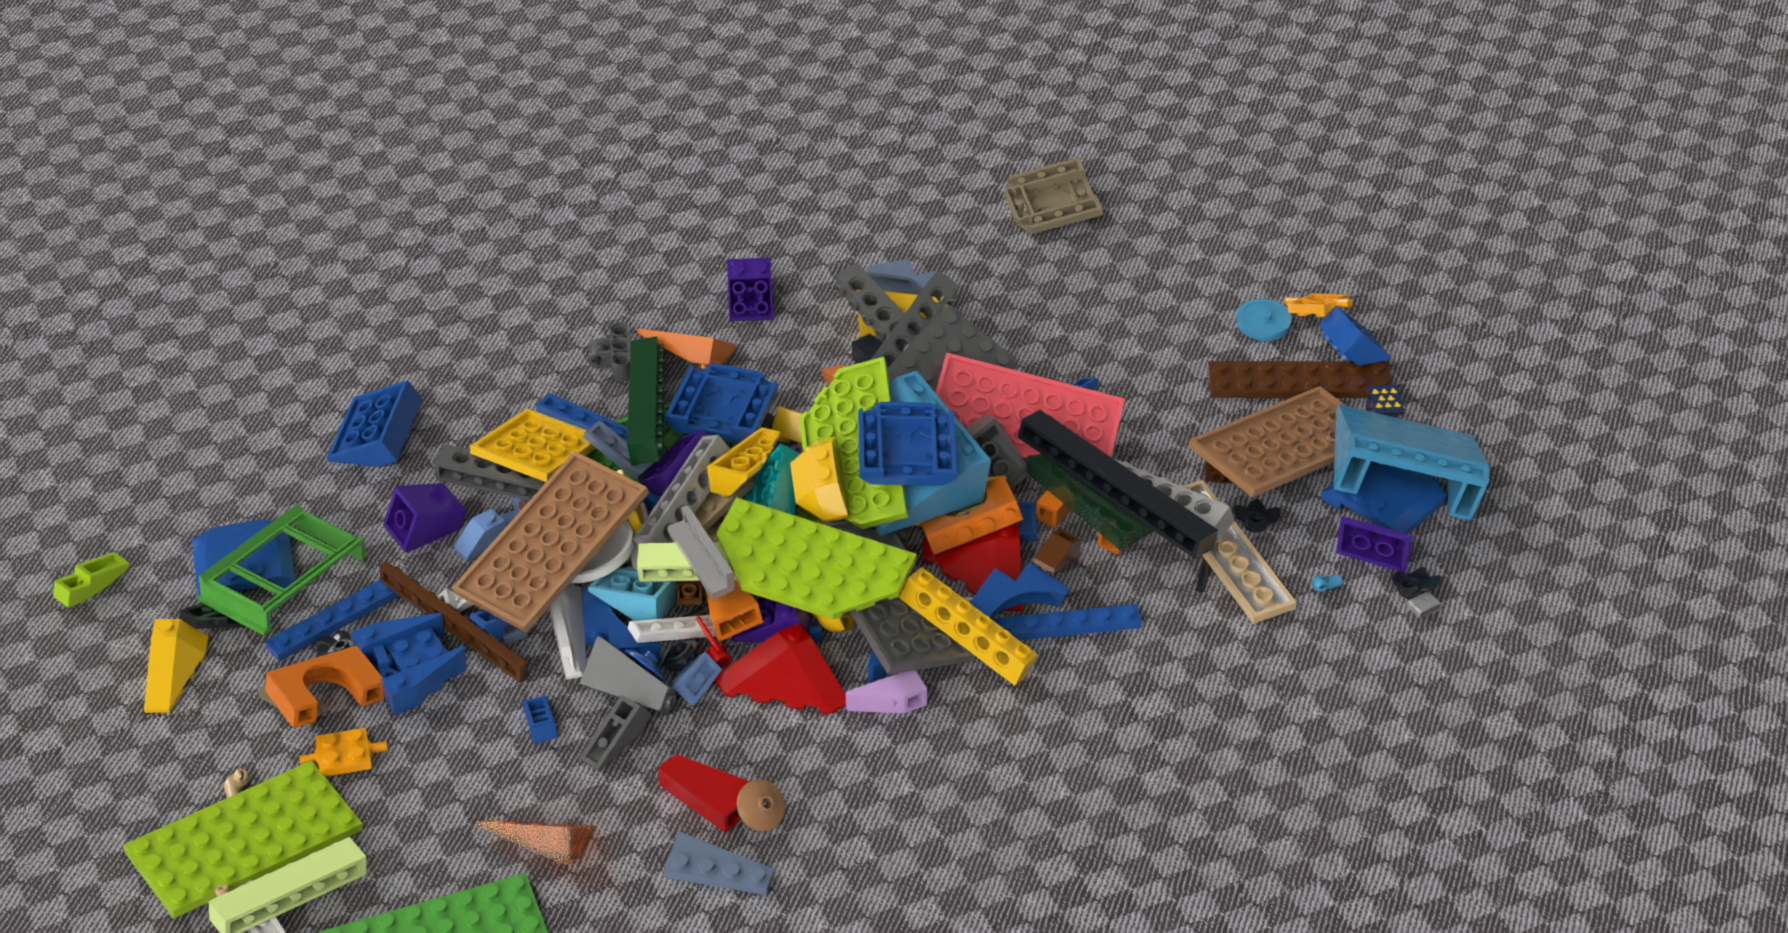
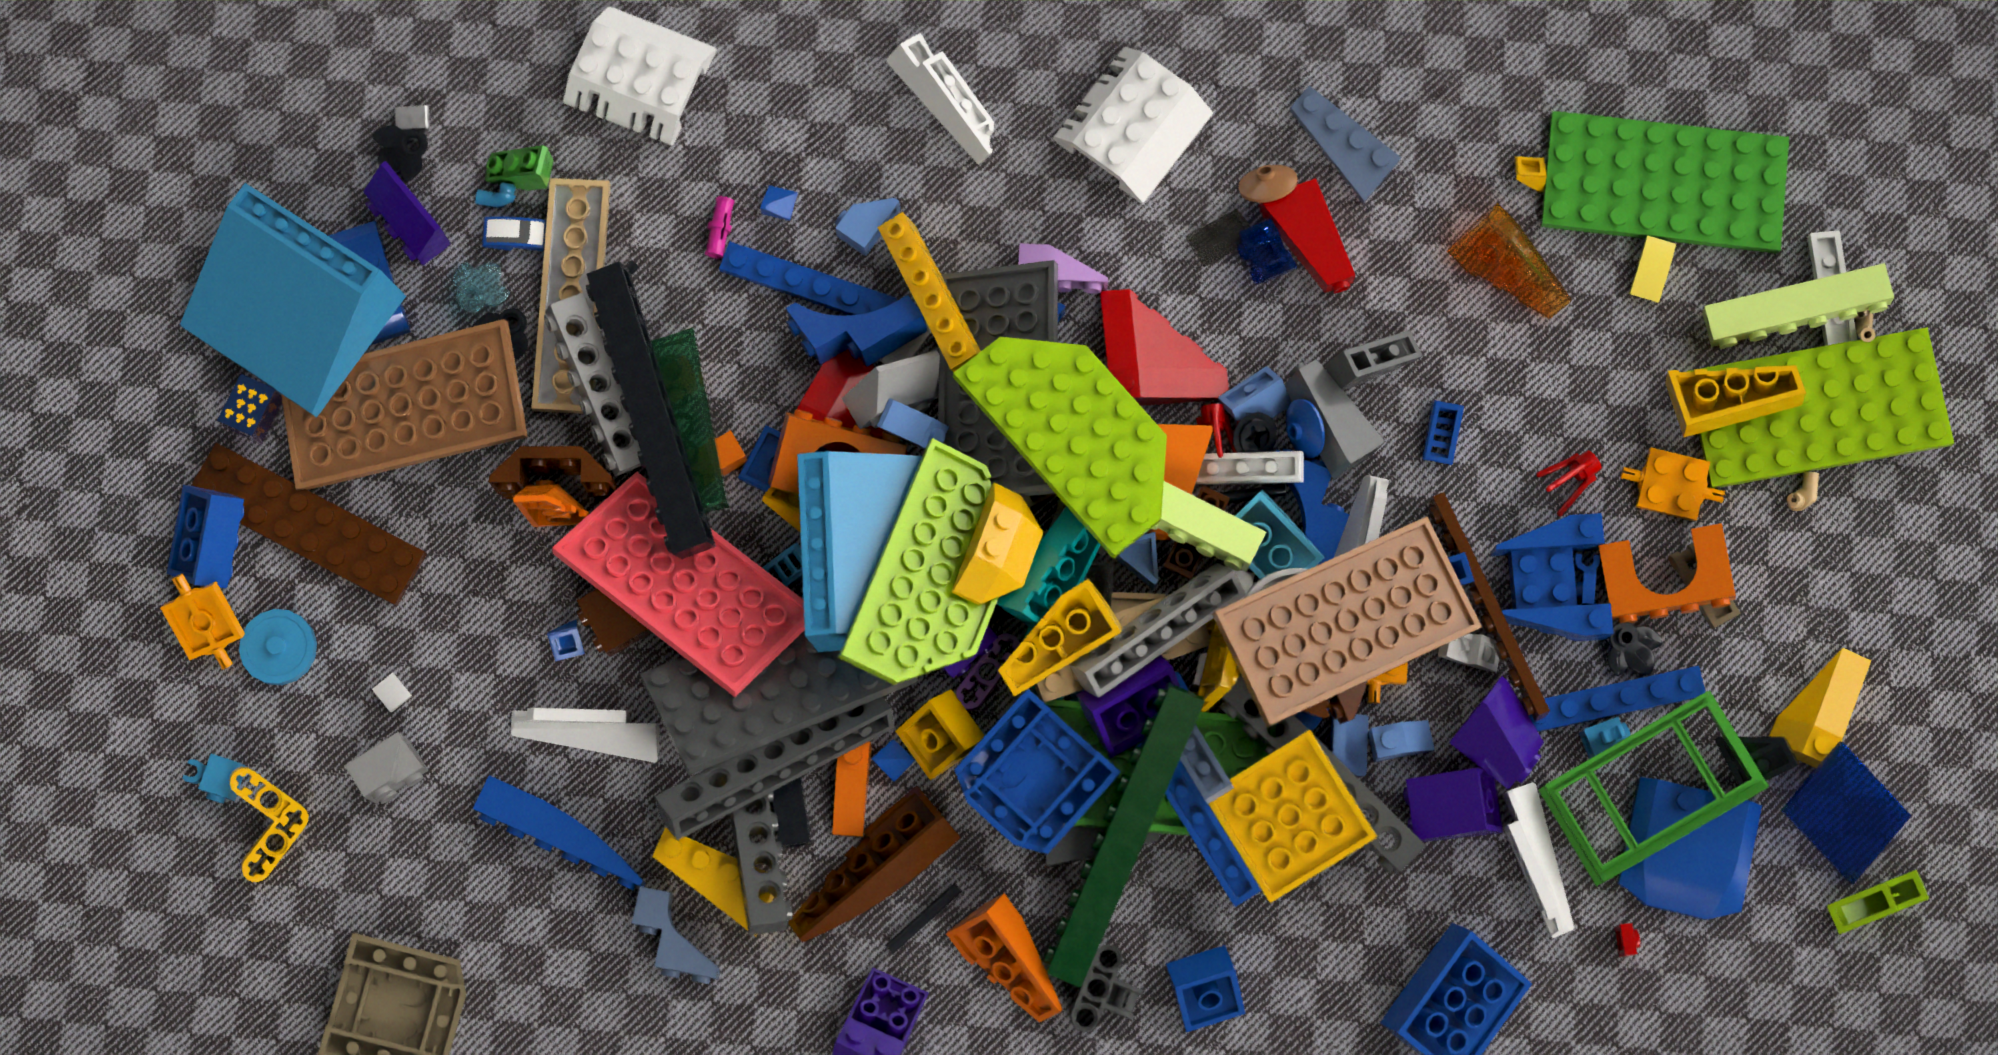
camera: 150 degrees left, 35 degrees up
light grey fence [668,505,735,600] -> none
blue wedge [858,402,957,486] -> none
dark grey slope [966,414,1033,489] -> none
reddish brown slope [1033,529,1081,573] -> none
none -> dark azure brick [182,754,247,804]
none -> yellow beam [229,767,309,882]
none -> light grey slope [344,732,429,804]
none -> white piece [372,673,412,712]
none -> clear light blue plate [454,262,510,312]
none -> blue slope [473,775,646,891]
none -> slope [482,217,547,252]
none -> bright green slope [484,145,554,191]
none -> reddish brown slope [489,446,618,499]
none -> white wedge [511,708,660,763]
none -> orange wedge [513,480,590,527]
none -> white slope [563,6,717,146]
none -> dark pink pin [704,196,735,259]
none -> blue slope [760,185,798,221]
none -> reddish brown wedge [788,785,961,942]
none -> medium blue slope [835,198,901,256]
none -> light grey slope [842,350,940,429]
none -> medium blue slope [877,398,949,450]
none -> black bar [885,883,962,954]
none -> white wedge [887,33,994,164]
none -> white slope [1053,47,1213,205]
none -> blue slope [1165,945,1246,1032]
none -> clear smoke slope [1185,209,1254,267]
none -> clear blue cylinder [1236,218,1297,285]
none -> dark purple slope [1449,676,1544,790]
none -> white wedge [1502,783,1574,938]
none -> yellow slope [1514,157,1547,192]
none -> red plant [1536,450,1602,516]
none -> dark azure brick [1579,717,1631,759]
none -> red plate [1614,923,1640,958]
none -> light yellow slope [1629,235,1676,303]
none -> yellow wedge [1665,365,1806,437]
none -> clear blue piece [1780,741,1912,885]

